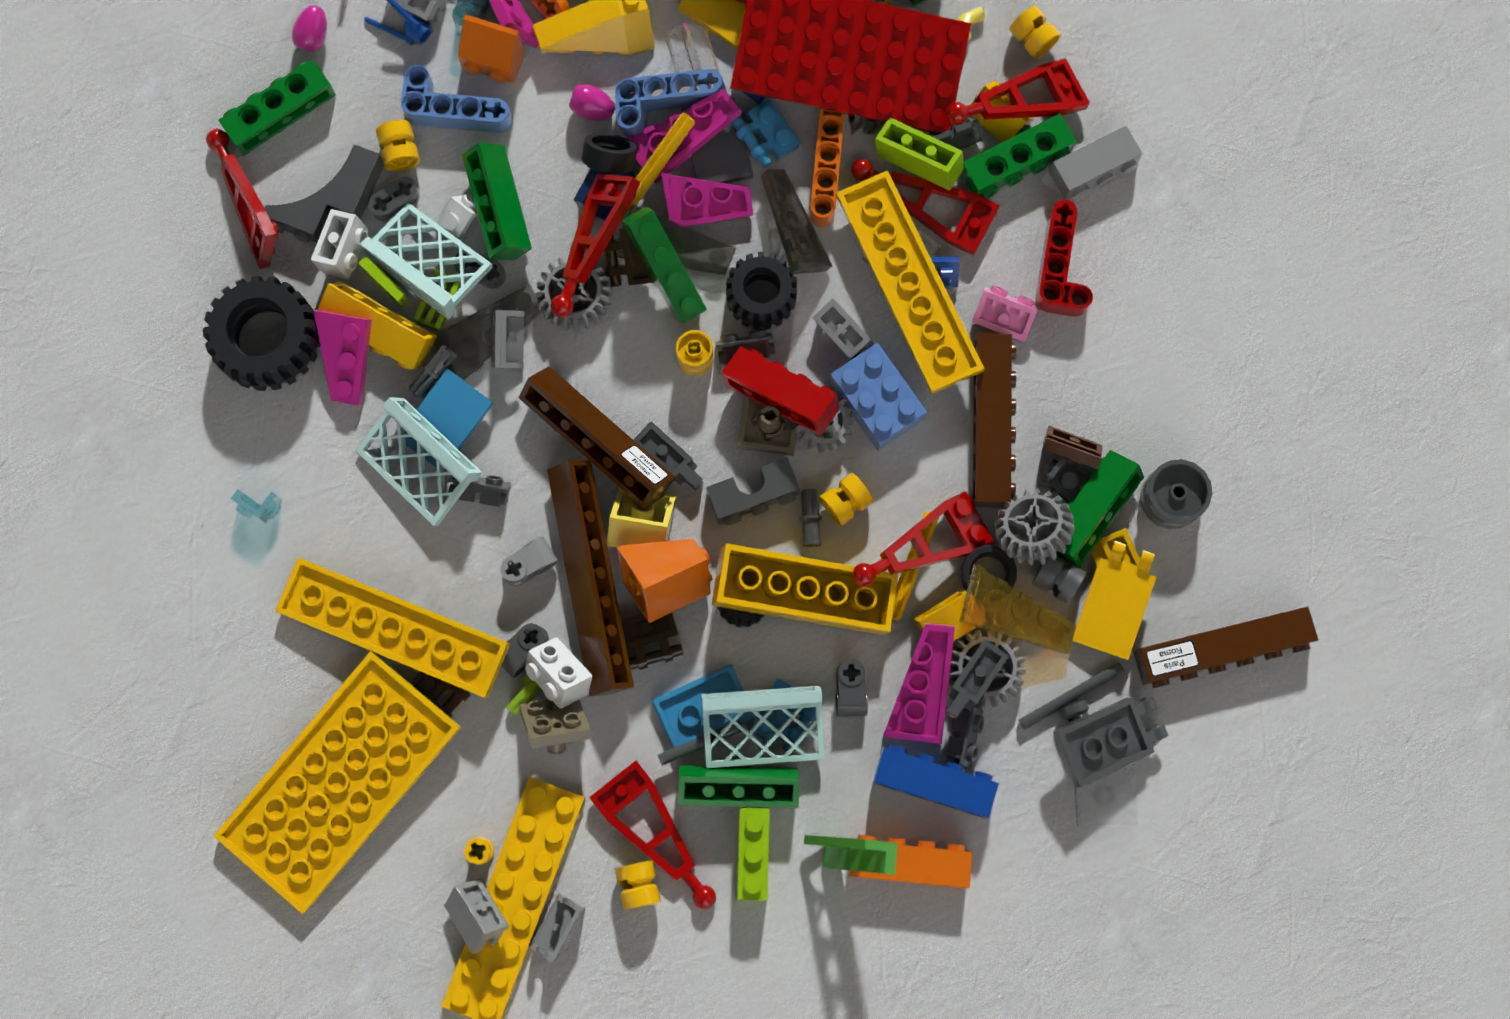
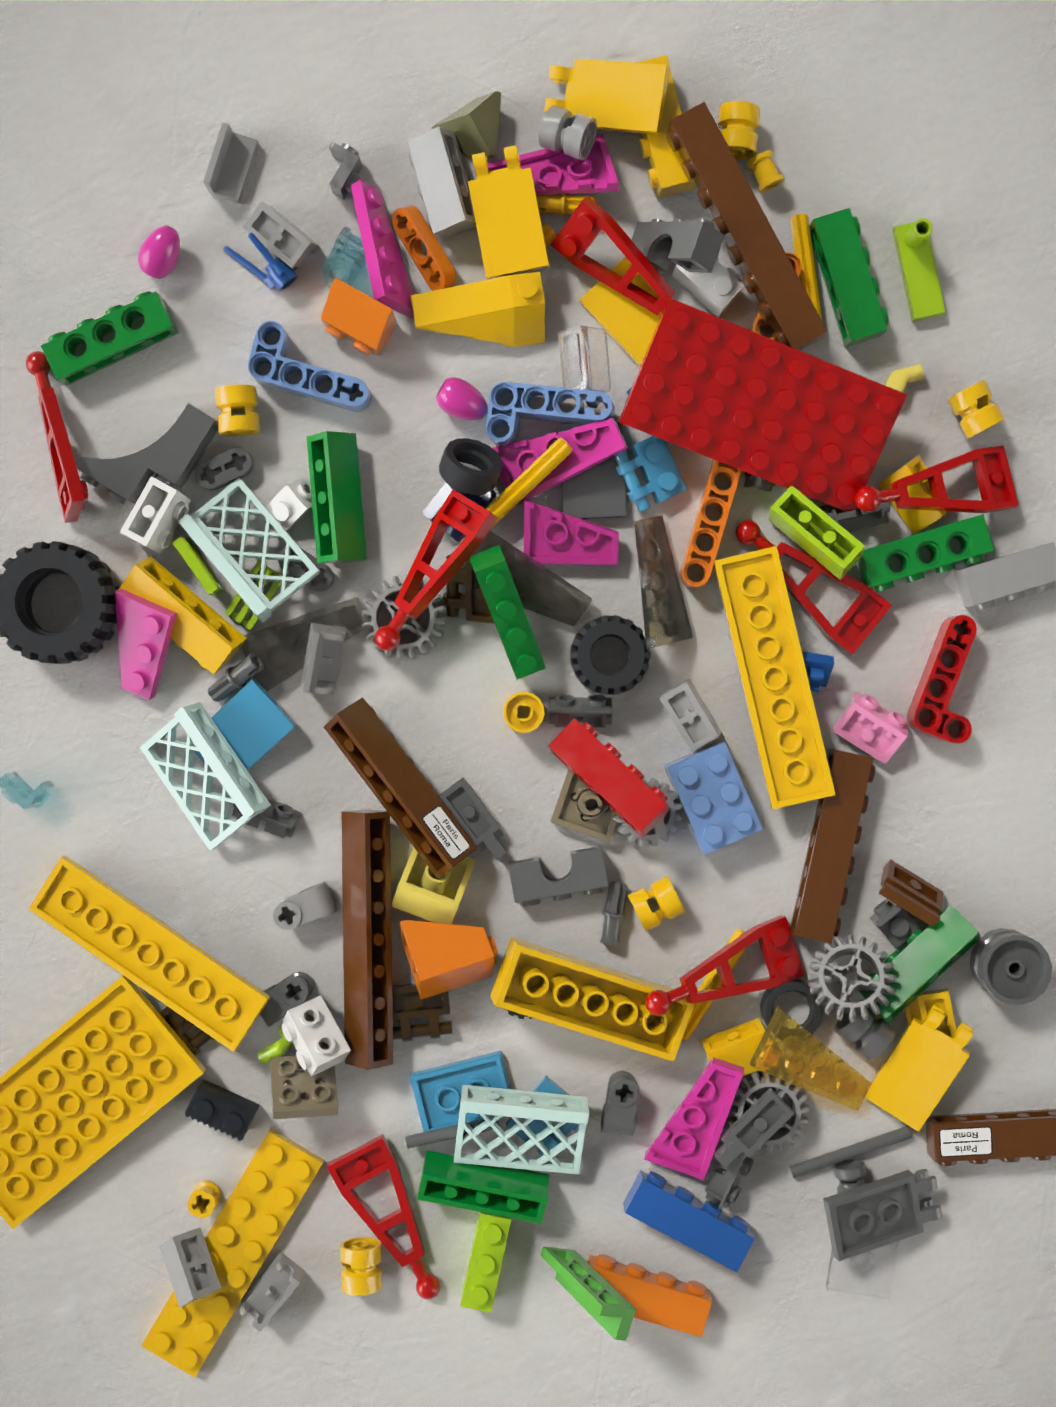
camera: 15 degrees right, 10 degrees up
none -> black brick [185,1079,260,1141]

